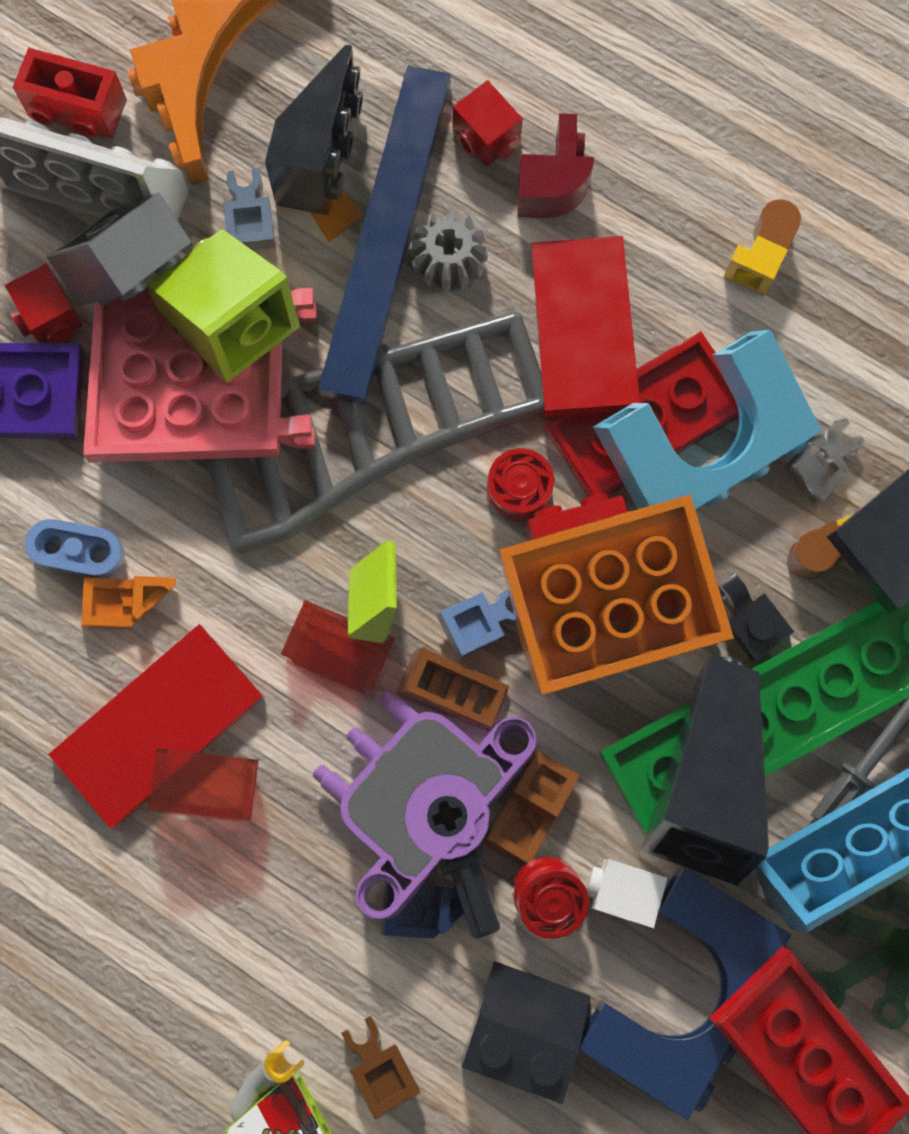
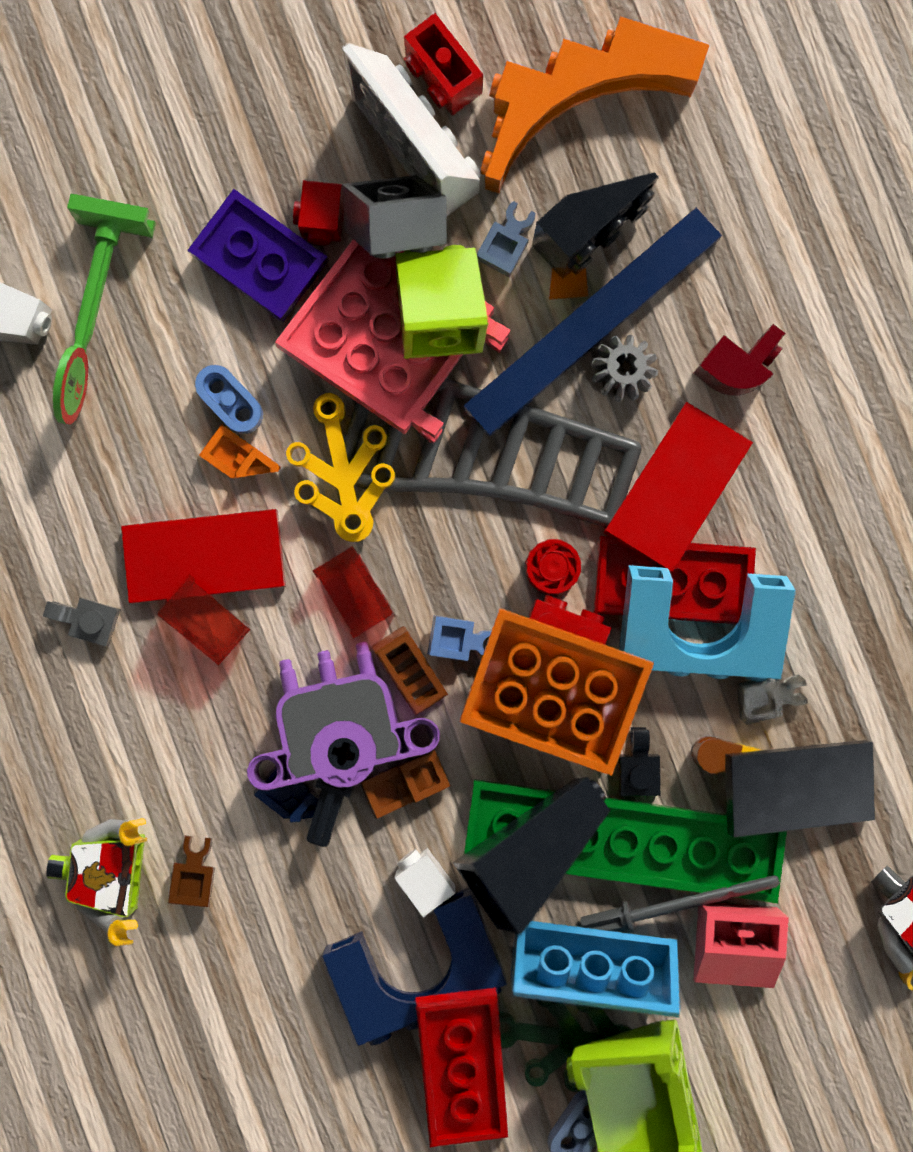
camera: 40 degrees right, 10 degrees up
lime slope [348,540,397,643] -> none
red brick [452,80,523,167] -> none
black slope [461,961,590,1104] -> none
red wheel [512,856,590,939] -> none
leg [723,199,801,296] -> none
none -> dark grey plate [43,598,121,647]
none -> yellow plant [286,393,395,542]

